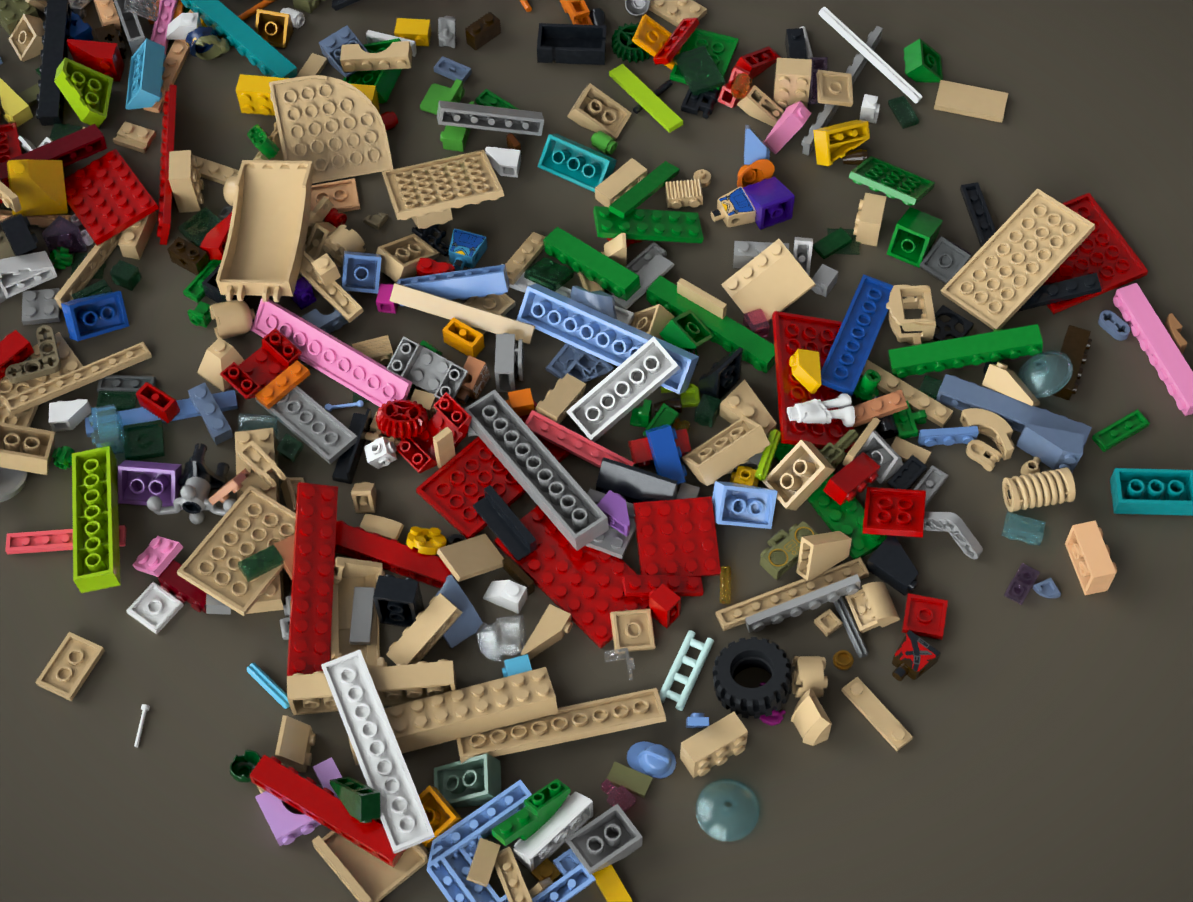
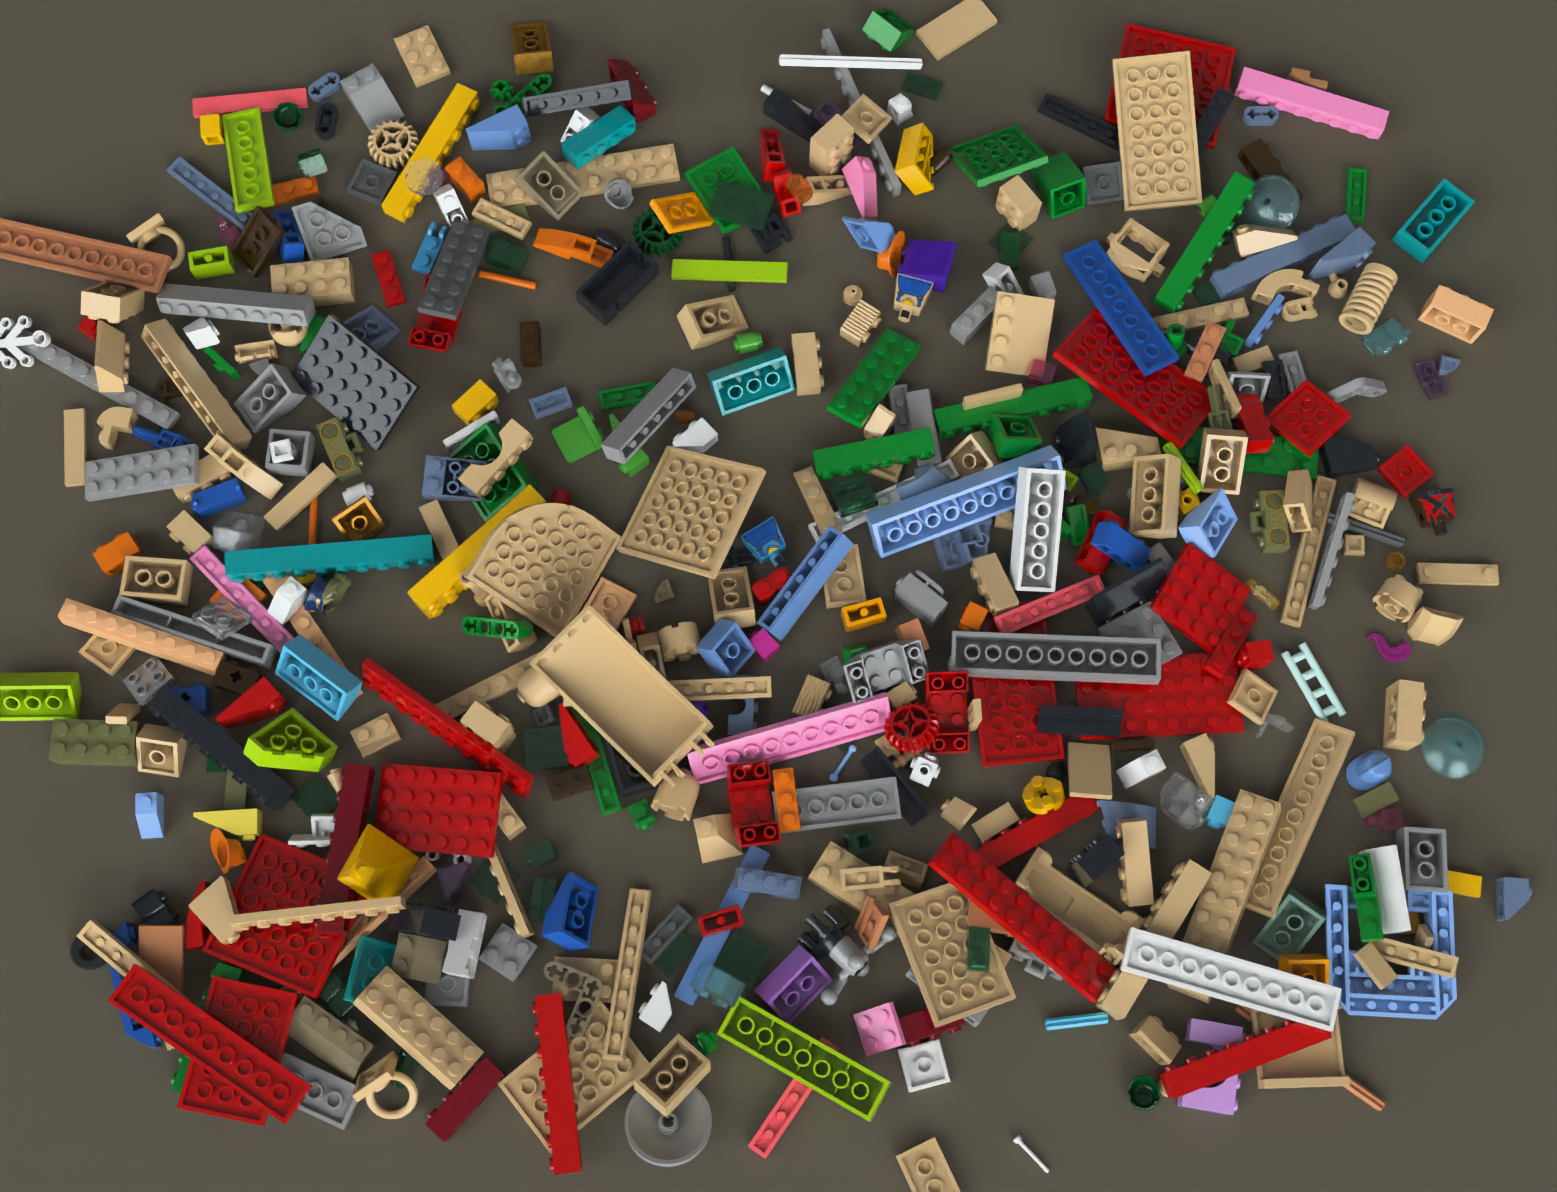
camera: 55 degrees left, 15 degrees up
green gear [50,247,73,269] -> none
clear light blue tile [238,414,277,435] -> none
tan brick [311,253,341,287] -> none
dark green slope [330,776,380,823] -> none
light grey tile [349,587,375,645] -> none
tan tile [390,283,535,344] -> none
medium lavender slope [597,490,630,537] -> none
green tile [609,161,680,219] -> none
red plate [653,18,699,65] -> none
medium blue plate [686,713,709,728] -> none
black tyre [713,637,792,719] -> none
white piece [787,393,855,427] -> none
yellow slope [789,349,822,394] -> none
black piece [933,305,974,342] -> none

